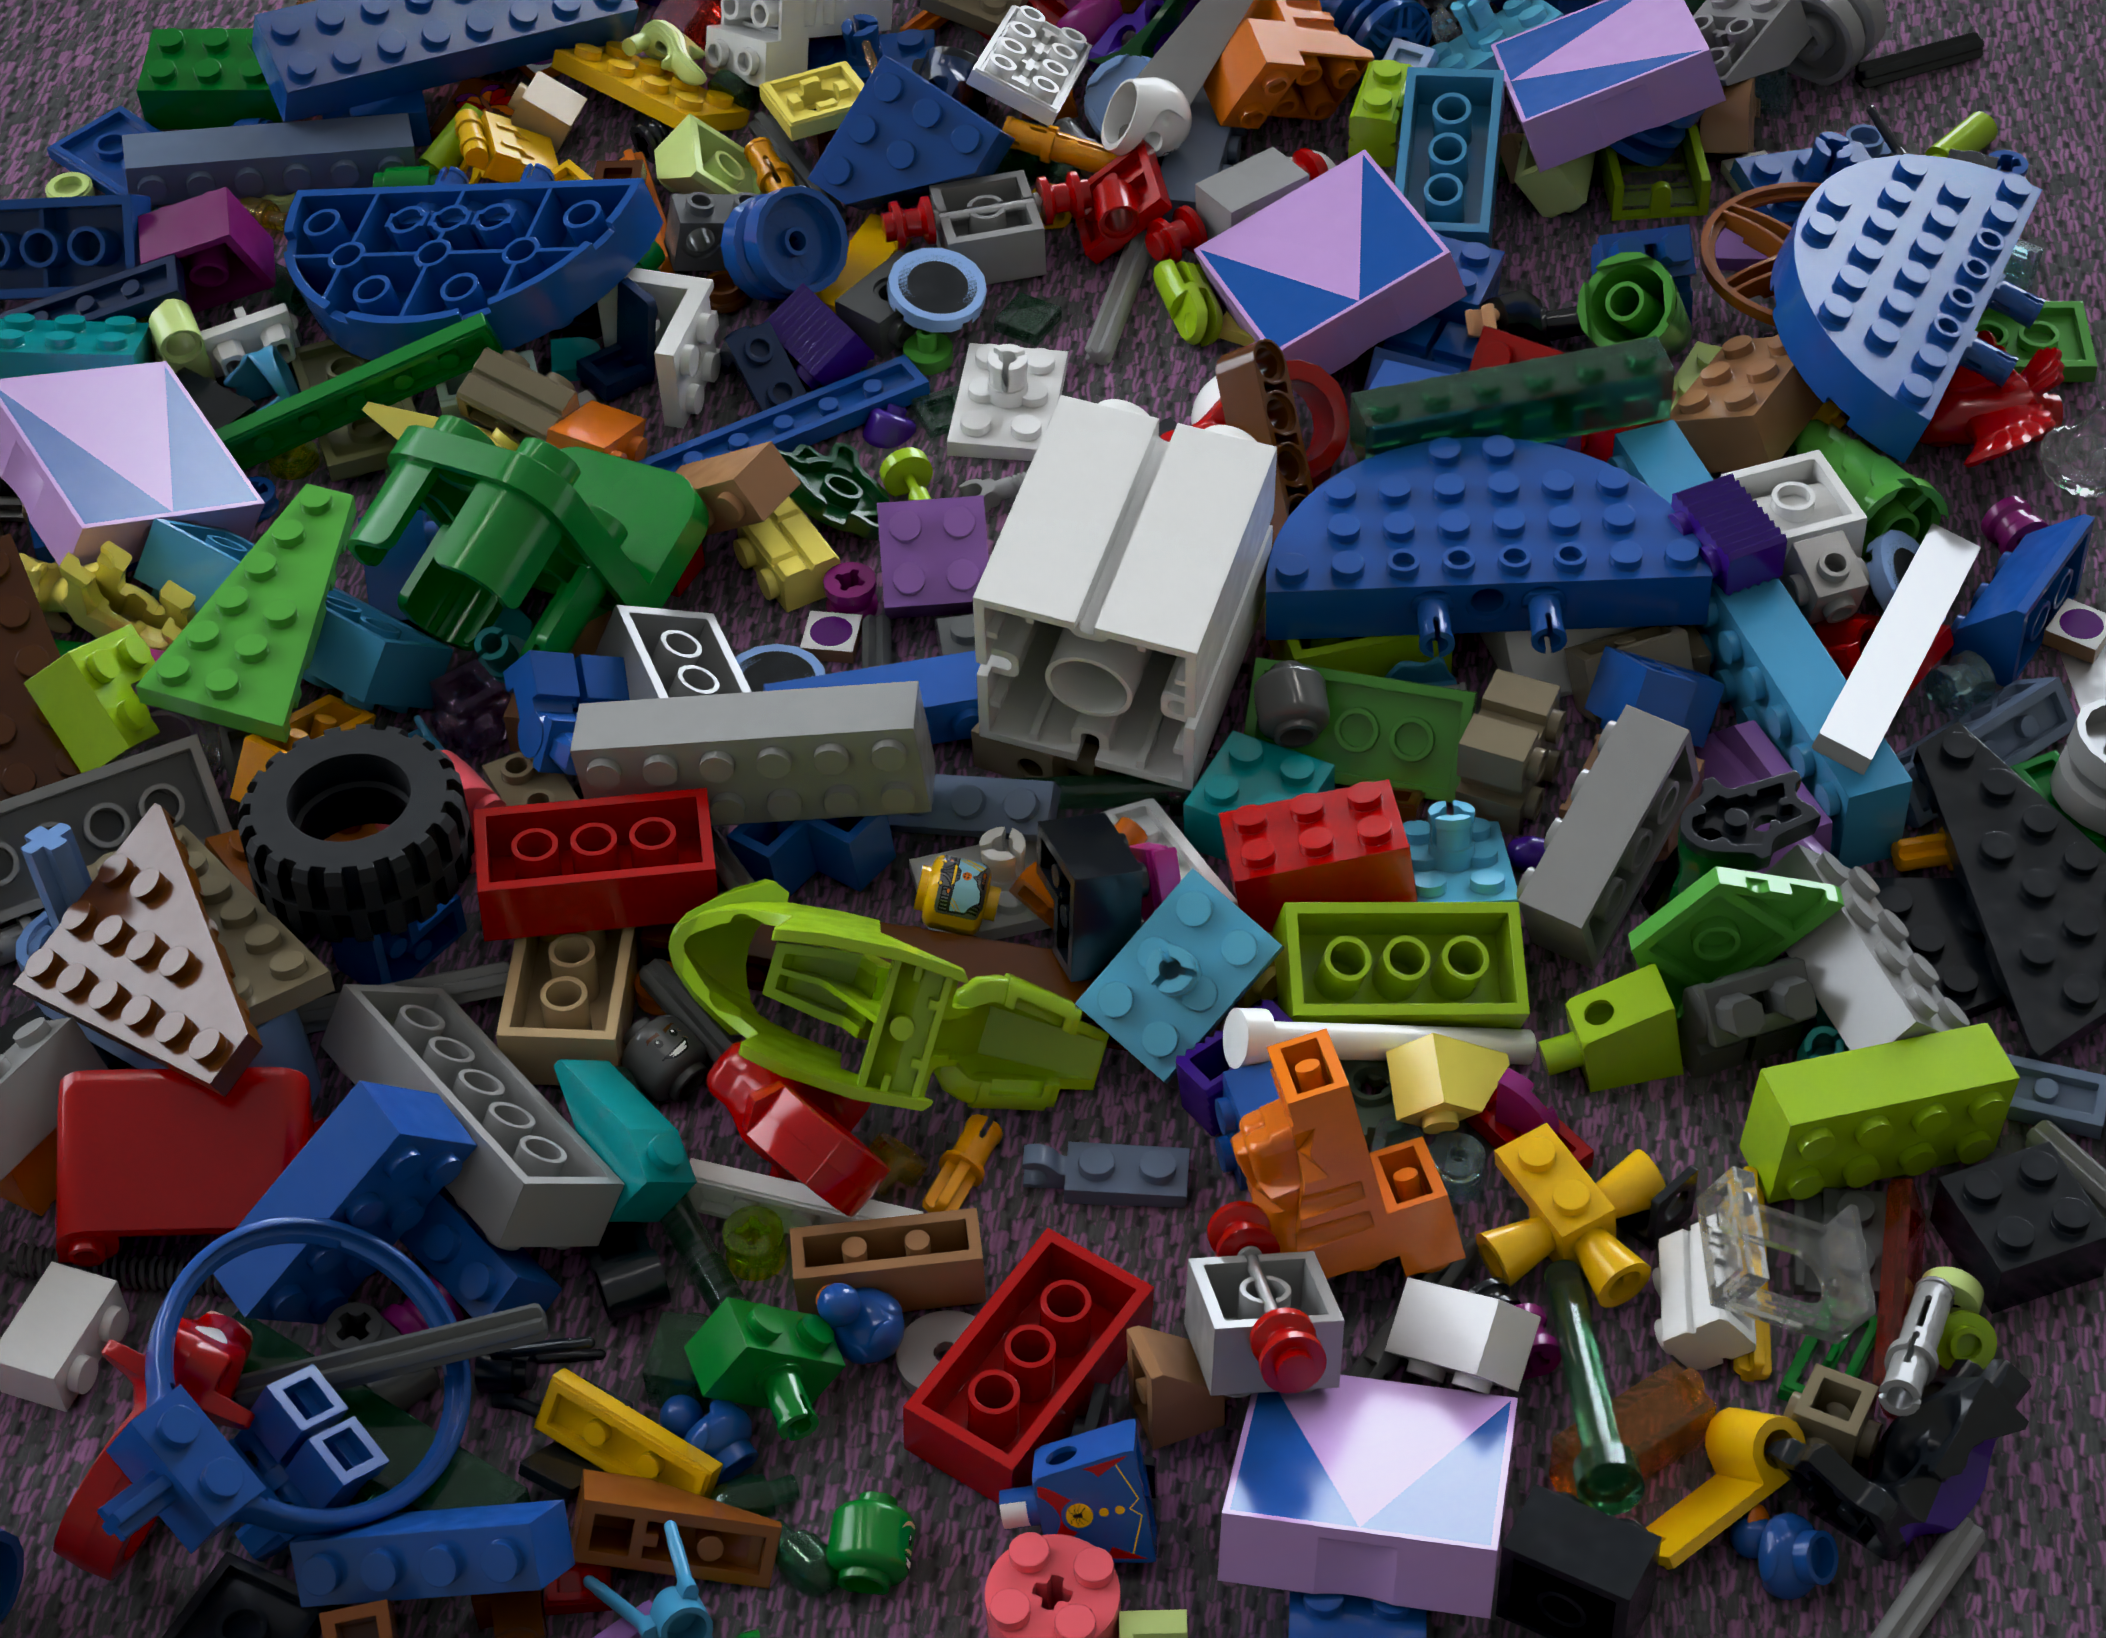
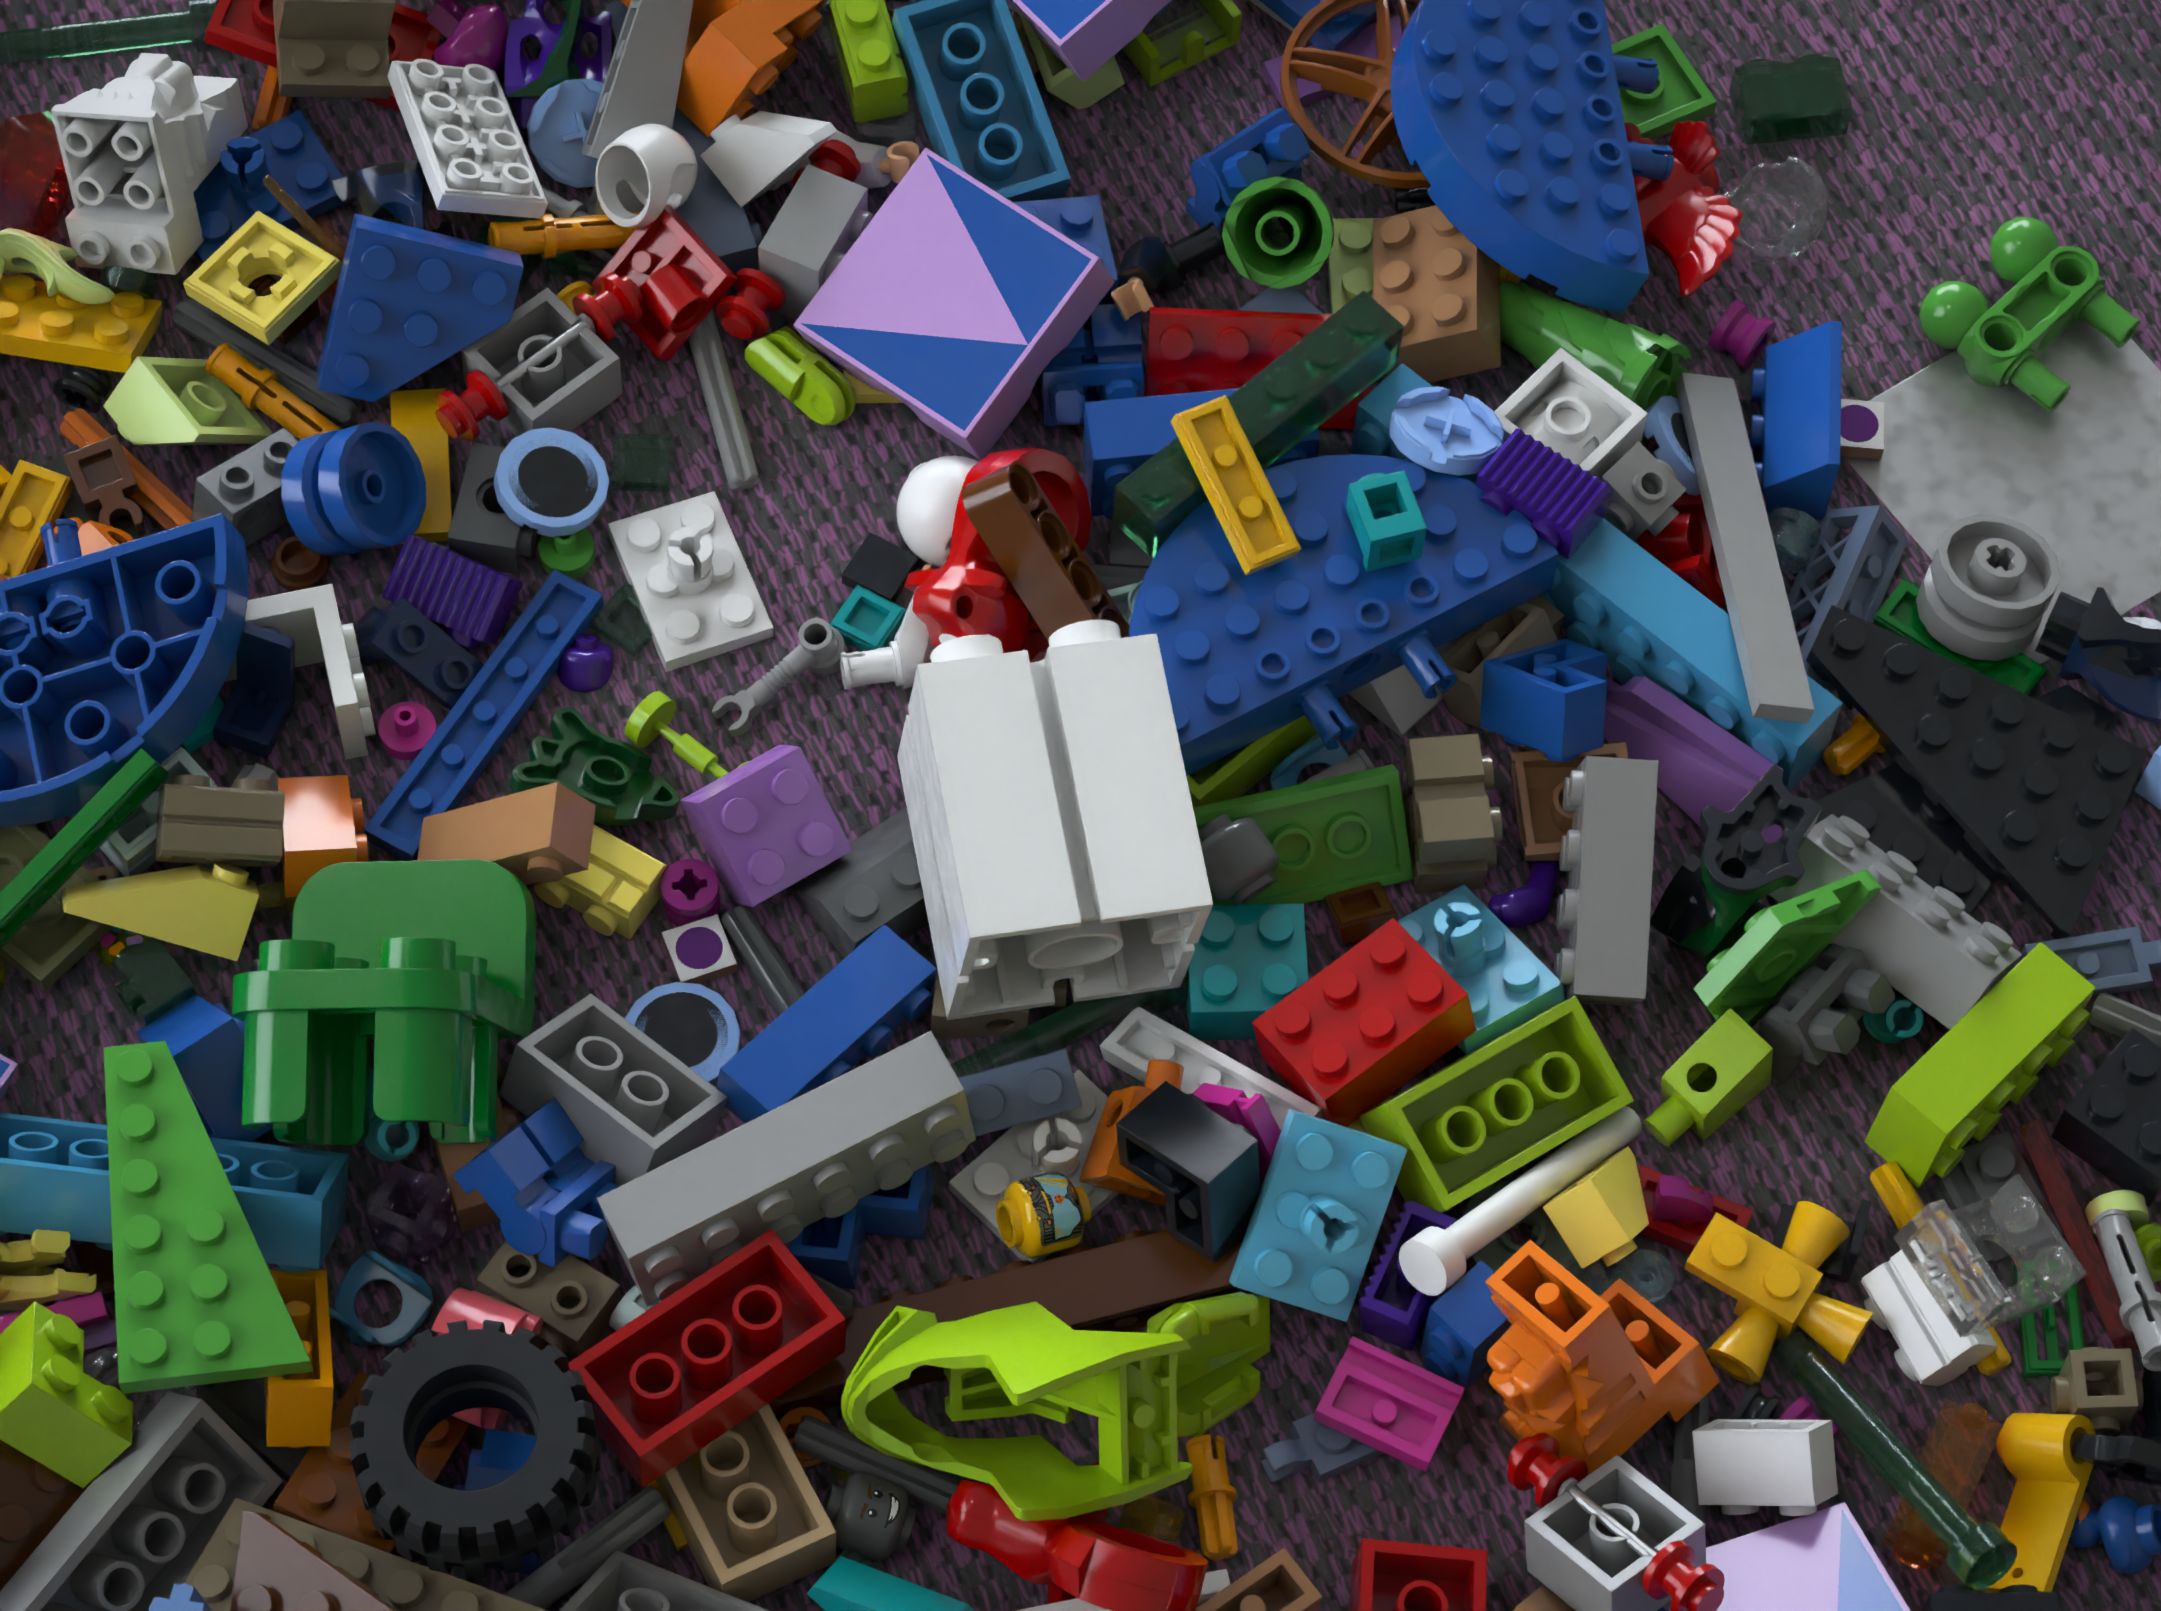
camera: 35 degrees left, 15 degrees up
none -> dark pink tile [378,701,437,760]
none -> white slope [700,111,837,208]
none -> yellow tile [1170,395,1301,576]
none -> dark pink plate [1313,1336,1465,1472]
none -> teal brick [1346,470,1427,572]
none -> light blue tile [1389,386,1504,476]

